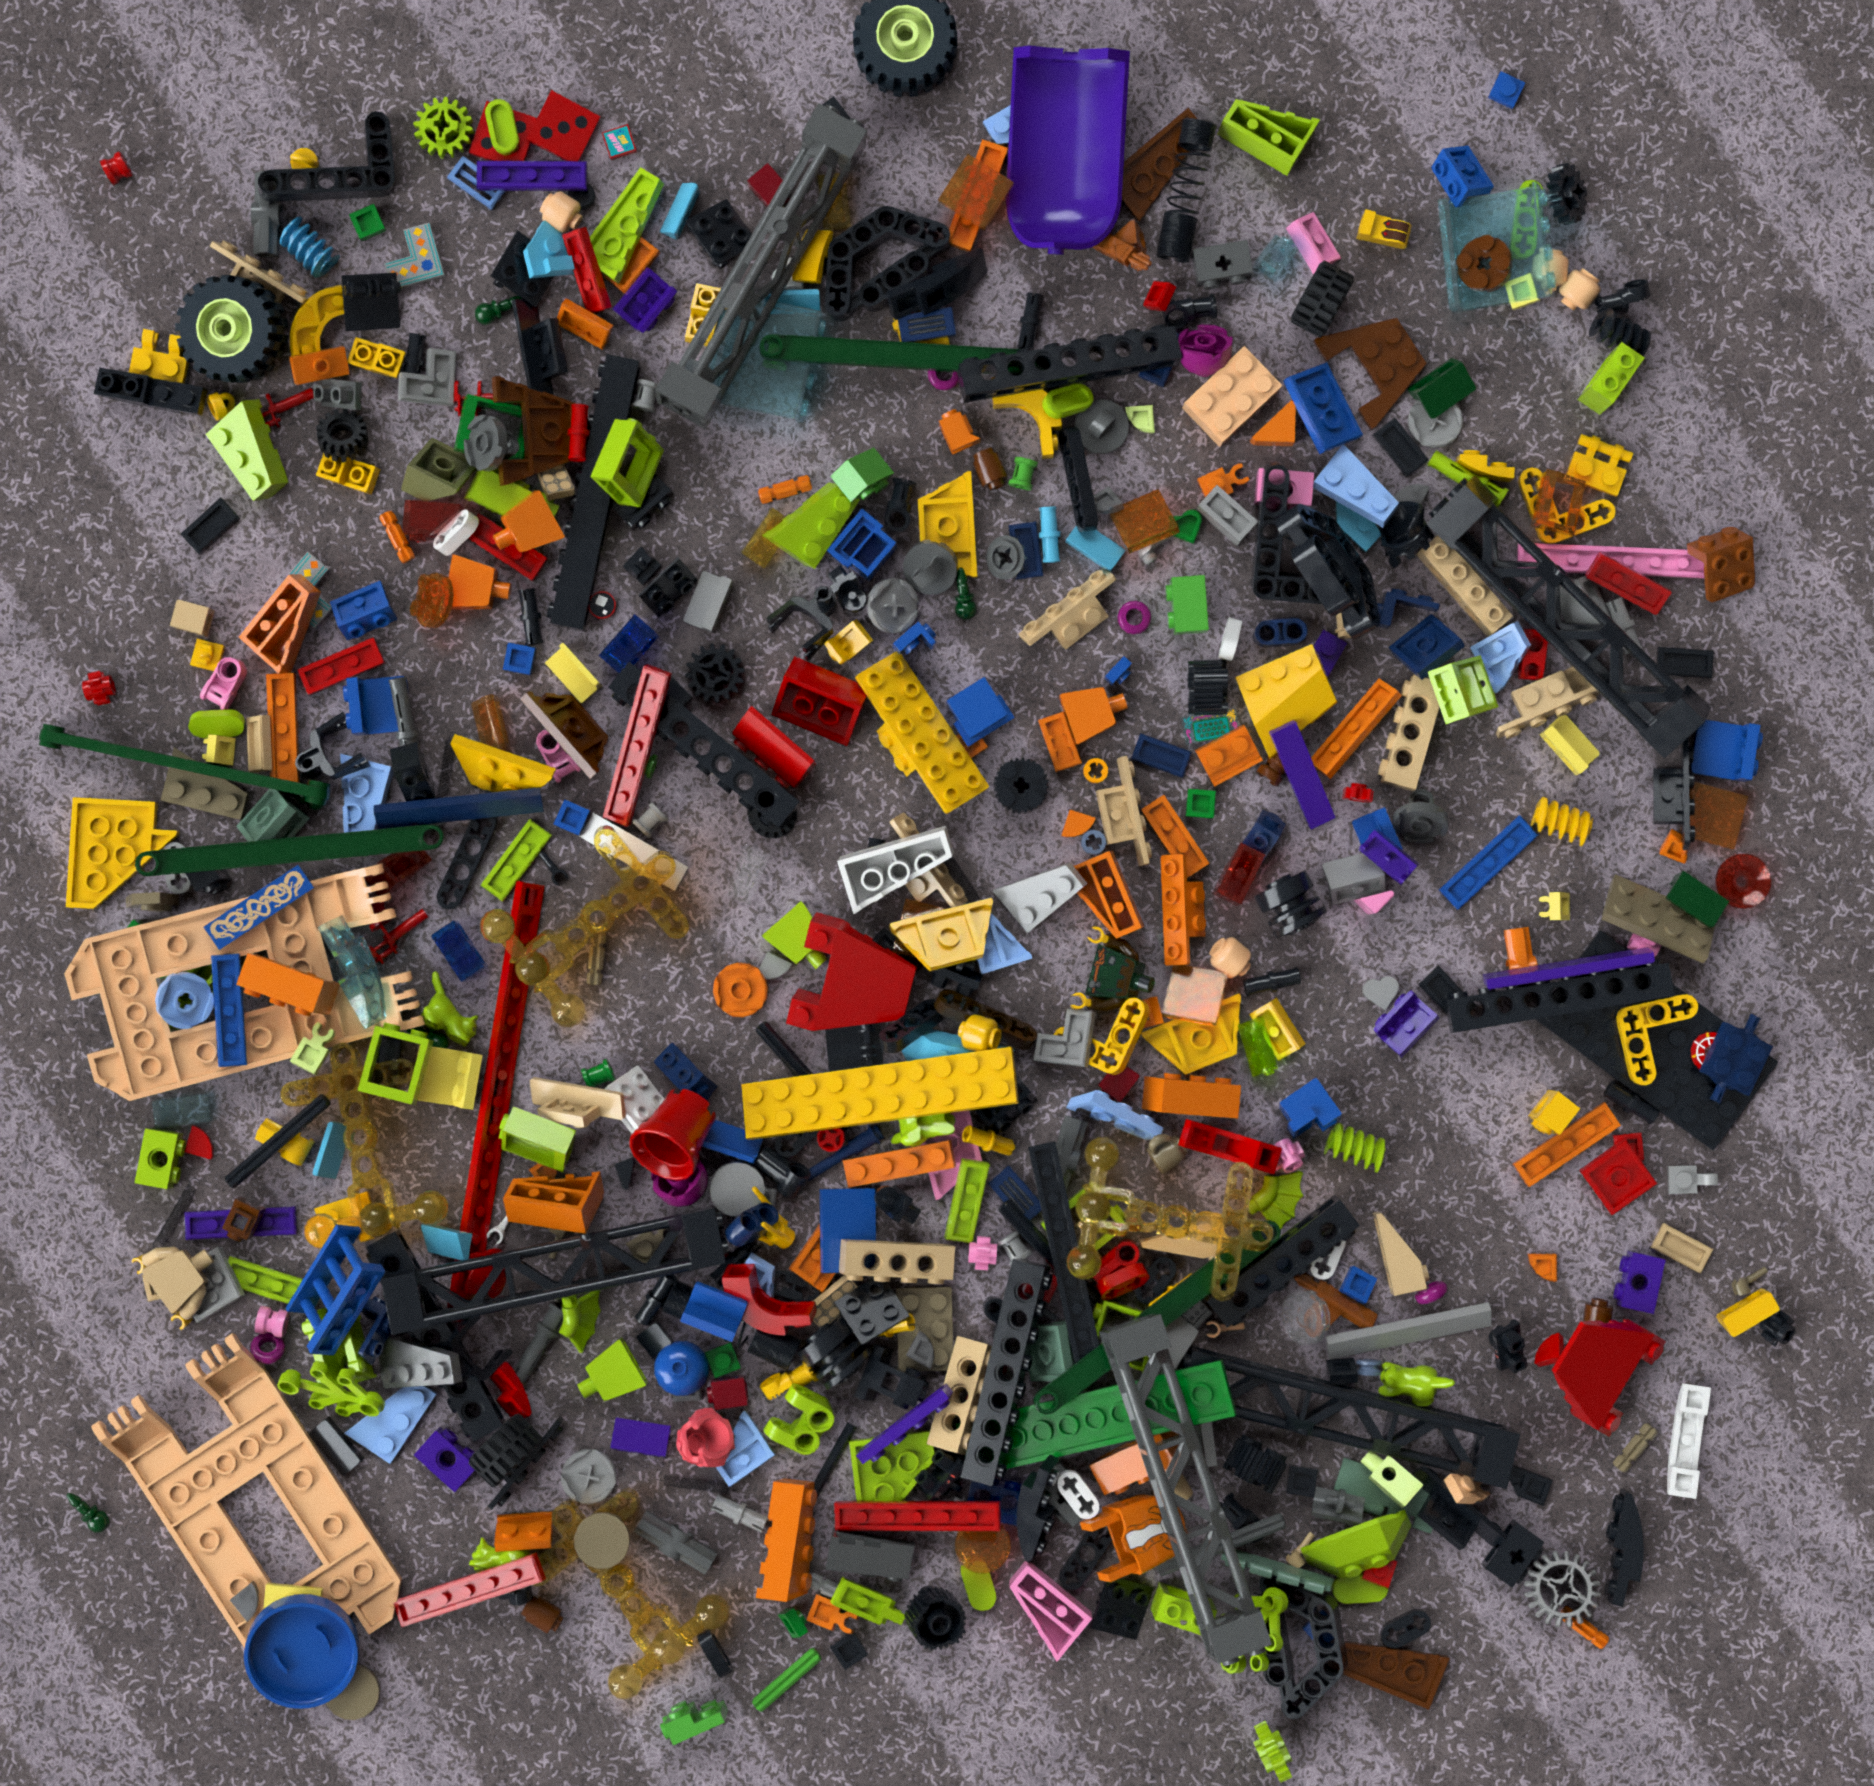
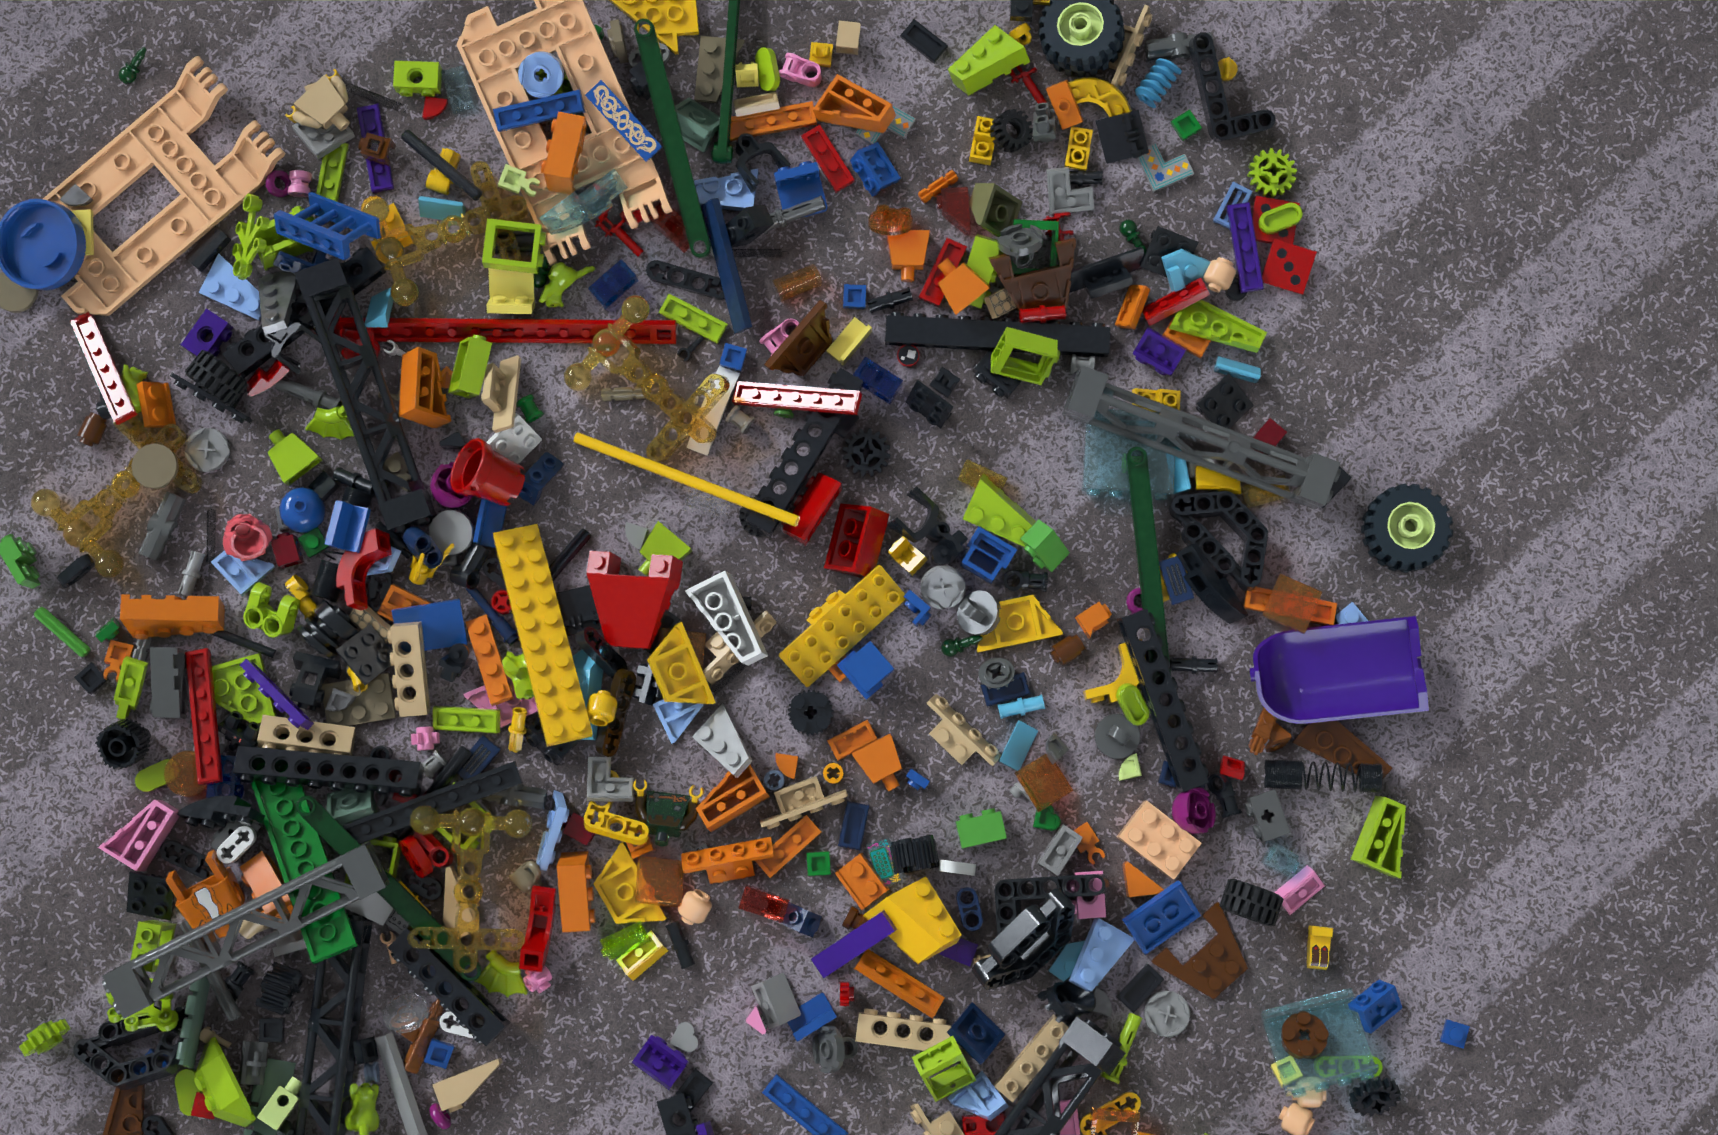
camera: 80 degrees right, 5 degrees down
white beam [433,510,479,556] -> none
yellow wing [451,734,556,792] -> none
tile [602,124,637,160] -> none
dark purple hinge [610,1417,671,1458] -> none
light grey panel [683,571,733,633] -> none
orange tile [713,962,769,1018] -> none
orange axle [758,475,812,504] -> none
bright green bush [1008,457,1038,491] -> none
black beam [1059,427,1098,532] -> none
magenta piece [1117,601,1152,635] -> none
black wheel [1254,870,1327,938] -> none
blue plate [1279,1078,1342,1139] -> none
lime piece [1324,1123,1386,1173] -> none
dark purple hinge [1359,829,1419,885] -> none
dark blue bracket [1377,589,1440,629] -> none
dark green panel [1407,358,1476,419] -> none
yellow slope [1456,450,1515,482] -> none
none -> yellow piece [573,432,800,527]

